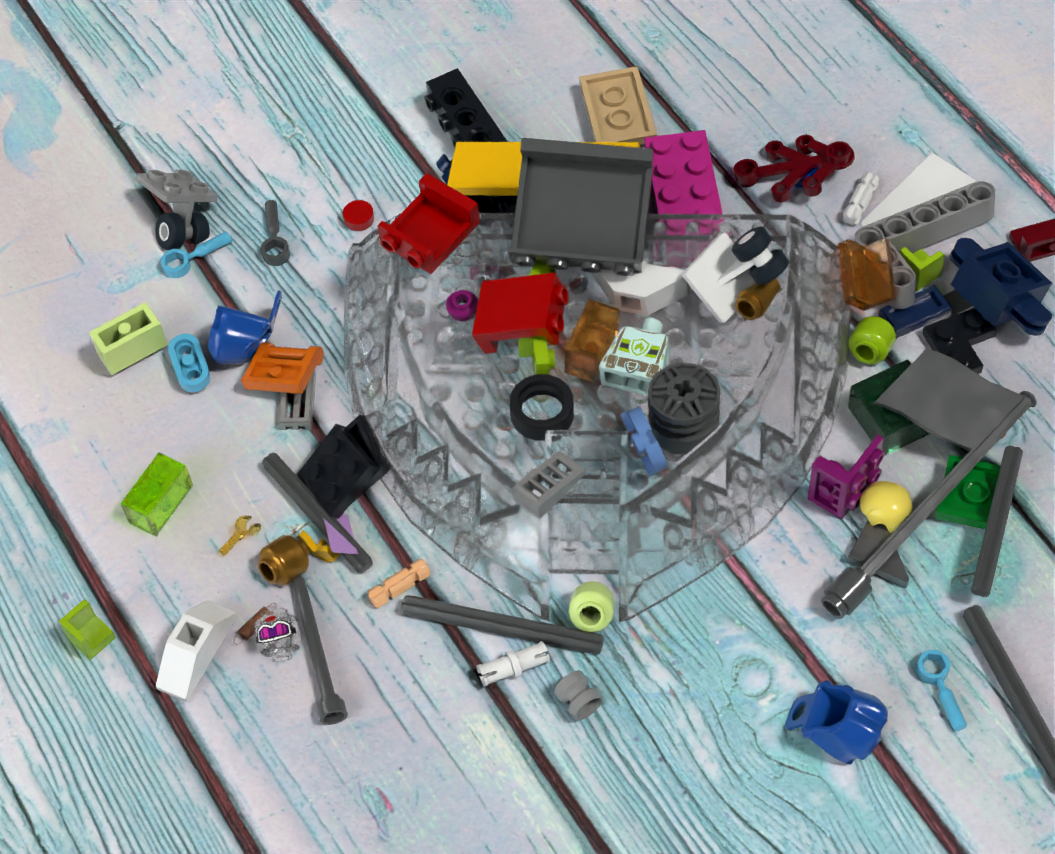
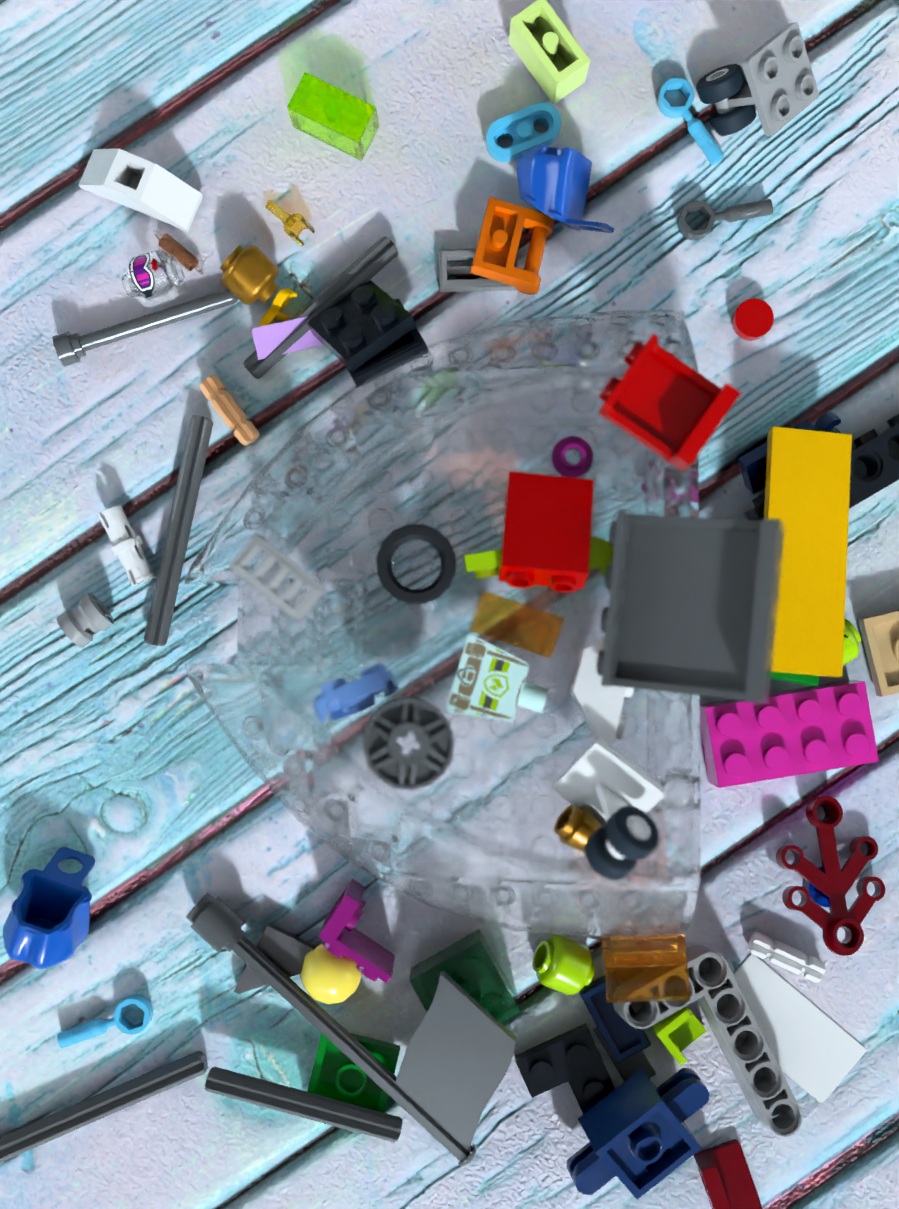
camera: 85 degrees right, 30 degrees up
lime panel [59,599,116,660] -> none
yellowish green head [568,581,615,633] -> none

